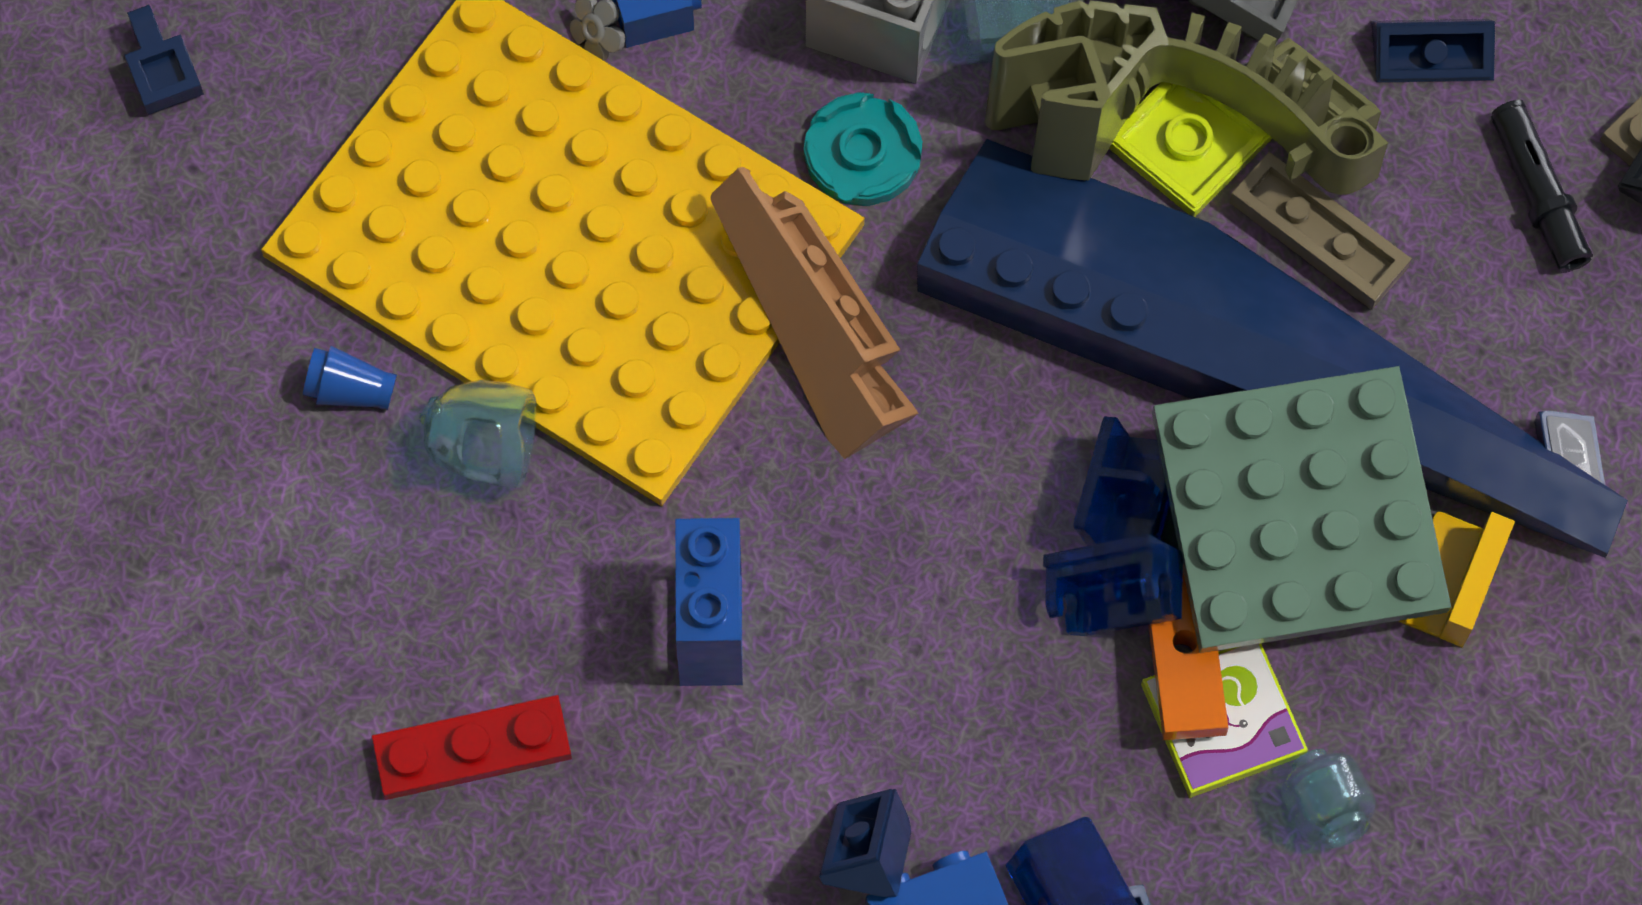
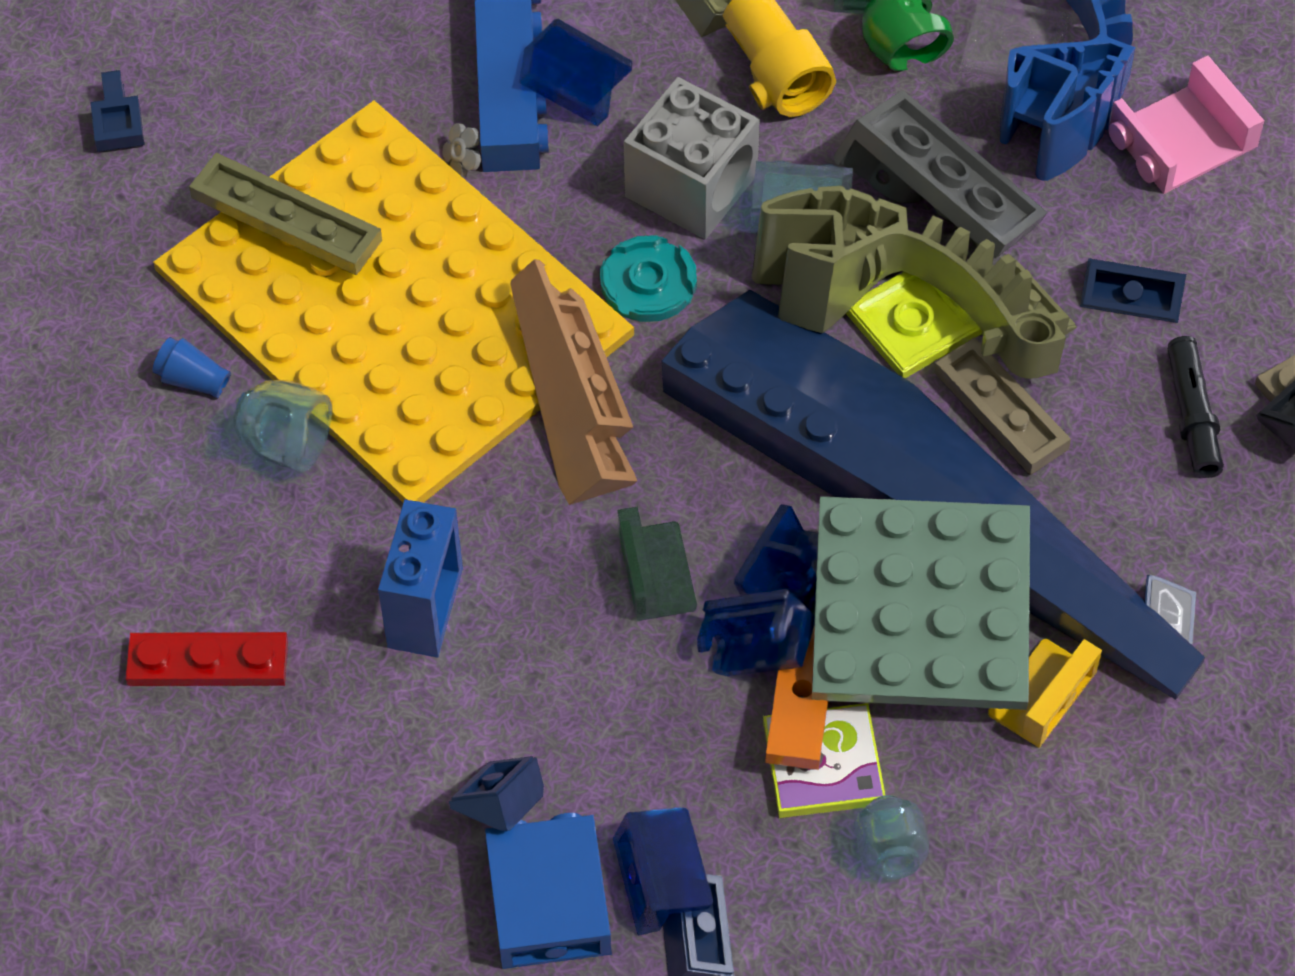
camera: 15 degrees right, 10 degrees down
none -> olive plate [189,152,382,275]
none -> clear green panel [617,506,697,621]

